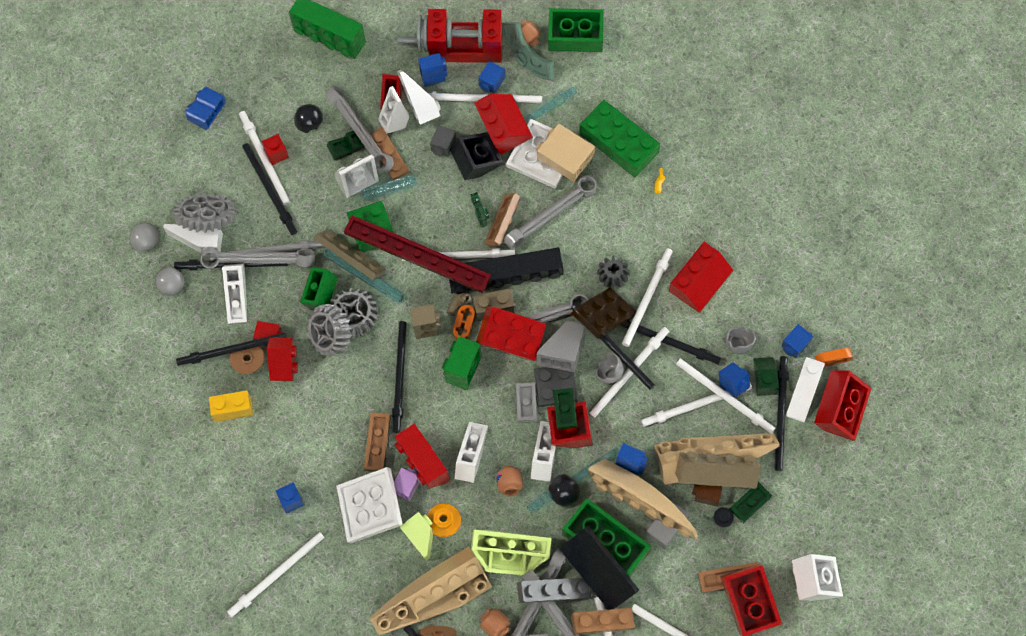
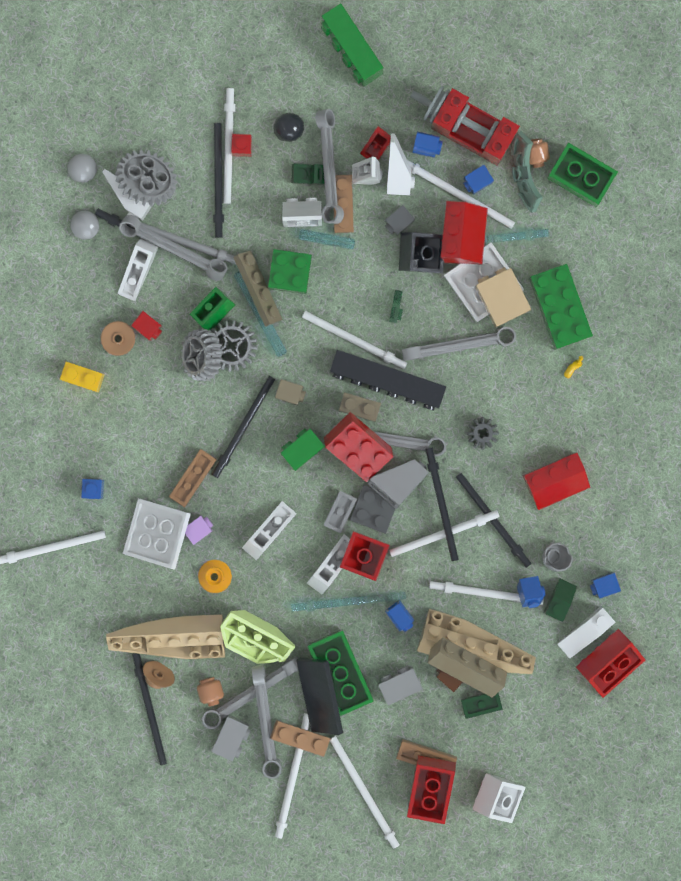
camera: 25 degrees right, 20 degrees up
black bar [176,333,287,366] -> none
blue brick [186,87,226,130] -> none
red brick [267,338,298,381] -> none
dark red plate [344,215,491,293] -> none
red slope [394,423,450,489] -> none
yellowish green slope [400,512,434,560] -> none
dark tan arm [446,293,471,316] -> none
orange beam [453,305,475,340] -> none
medium nougat plate [484,193,520,247] -> none
nougat head [496,466,523,497] -> none
plate [517,578,591,603] -> none
black hair [548,474,580,507] -> none
dark green plate [553,388,578,430] -> none
dark brown plate [571,287,637,339] -> none
tan wedge [588,459,698,539] -> none
light grey hair [596,353,624,384] -> none
white bar [622,248,673,347] -> none
white bar [676,358,775,434] -> none
black plate [714,507,734,527] -> none
black bar [775,356,789,471] -> none
orange beam [815,348,853,367] -> none

